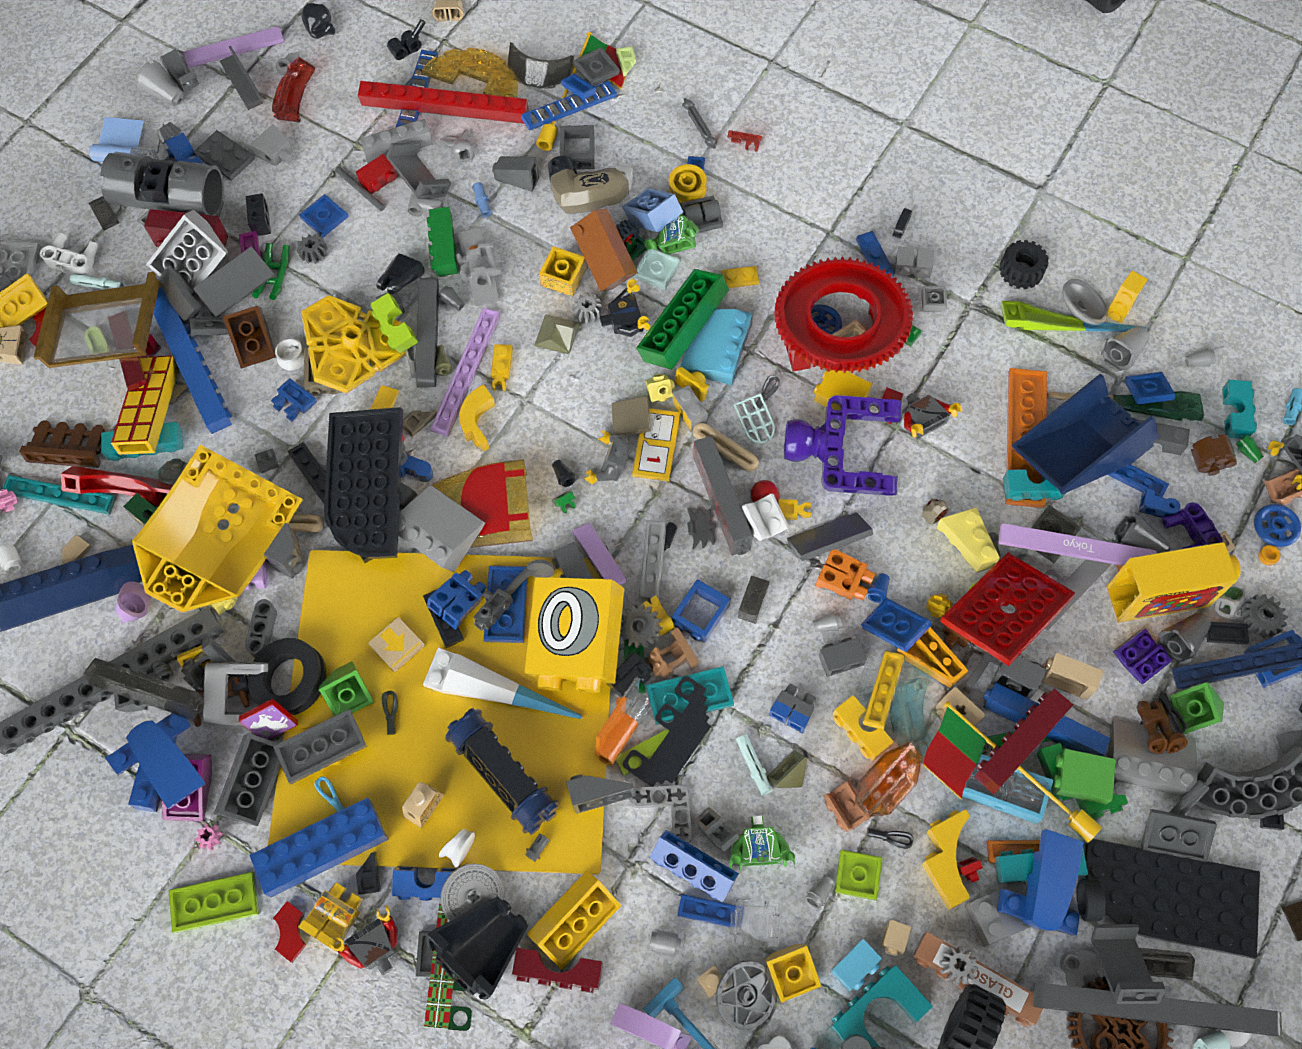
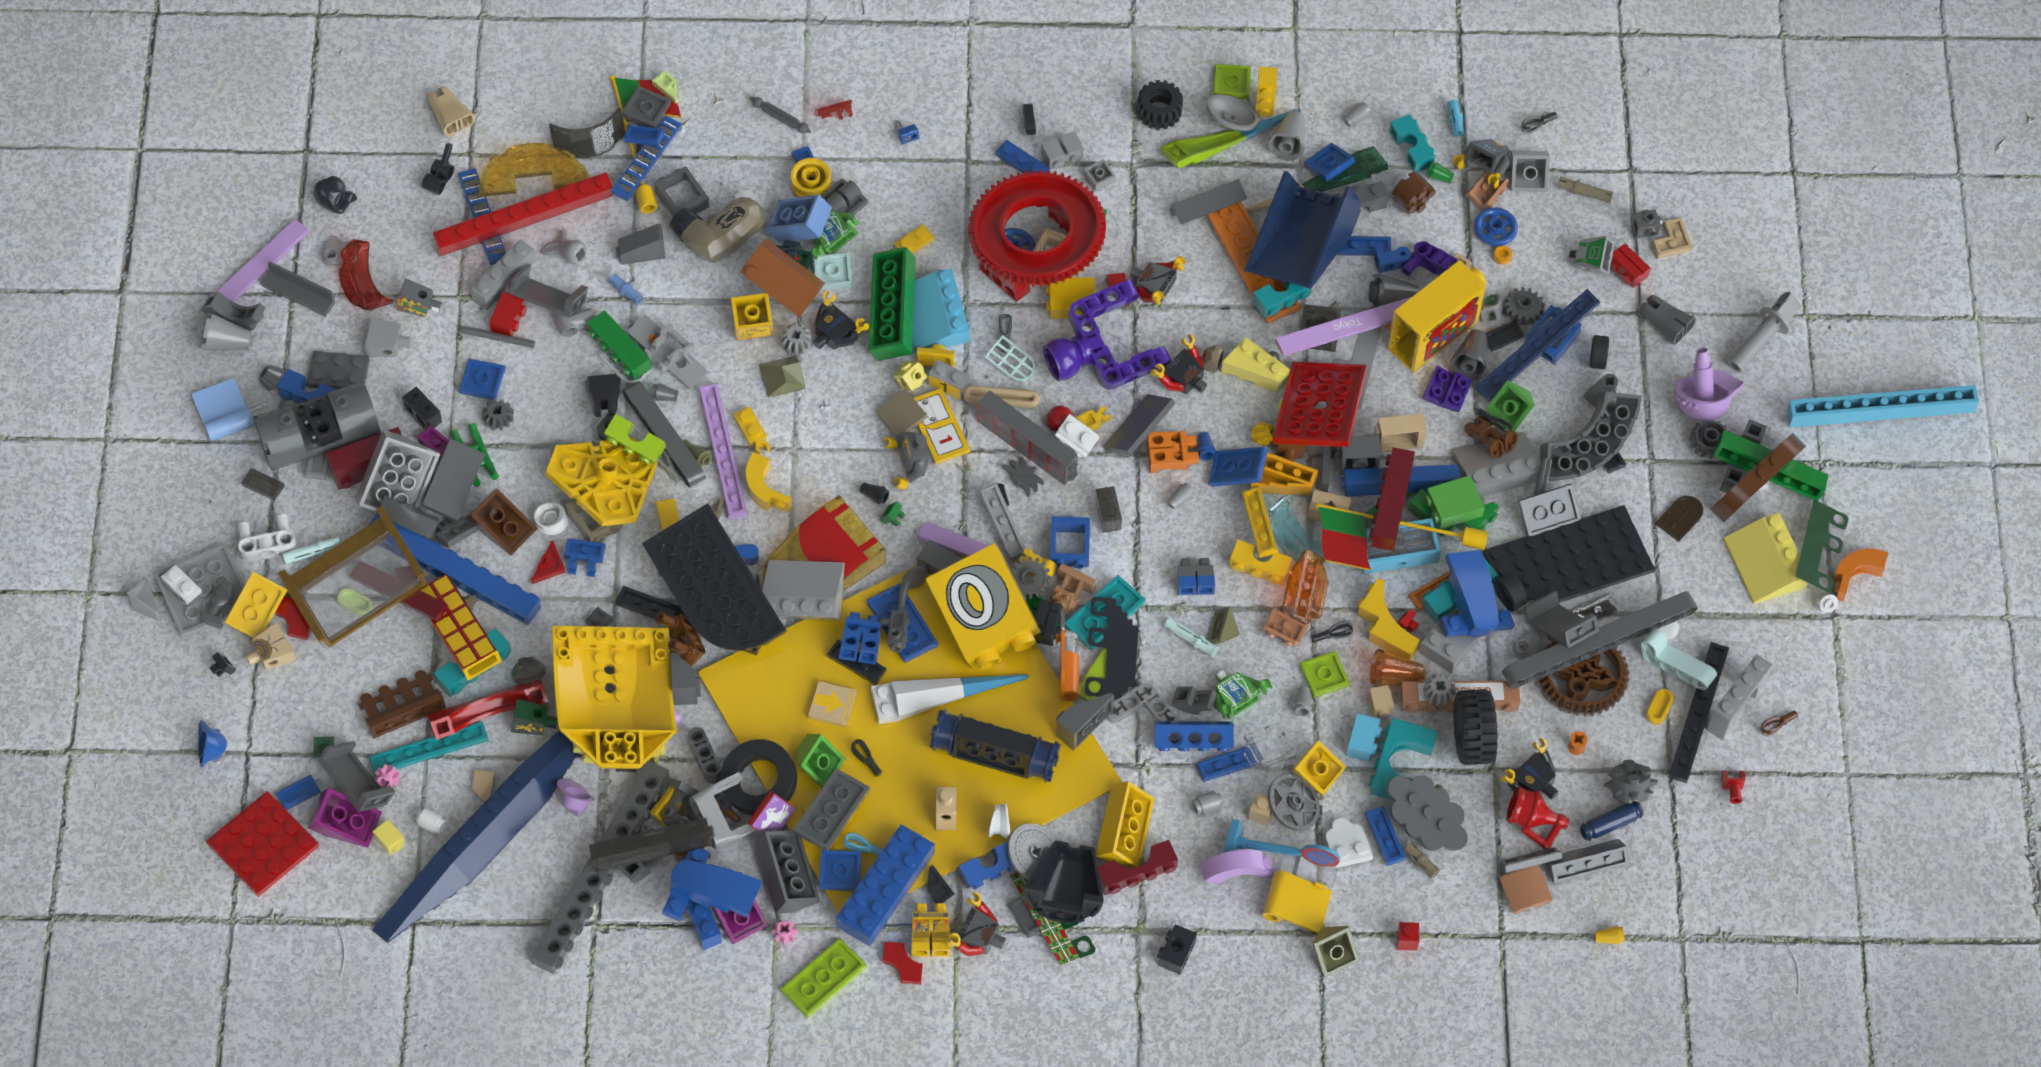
camera: 35 degrees left, 5 degrees down
dark grey pin [525,833,550,862] -> none
dark grey brick [819,637,867,677] -> none
none -> dark grey torso [397,278,442,317]
none -> red tile [531,540,566,584]
none -> reddish brown piece [655,612,706,666]
none -> blue plate [819,850,861,891]
none -> blue piece [895,120,919,145]
none -> torso [1151,334,1207,394]
none -> dark grey panel [1170,179,1247,224]
none -> lime tile [1213,64,1251,100]
none -> clear orange cone [1370,649,1426,687]

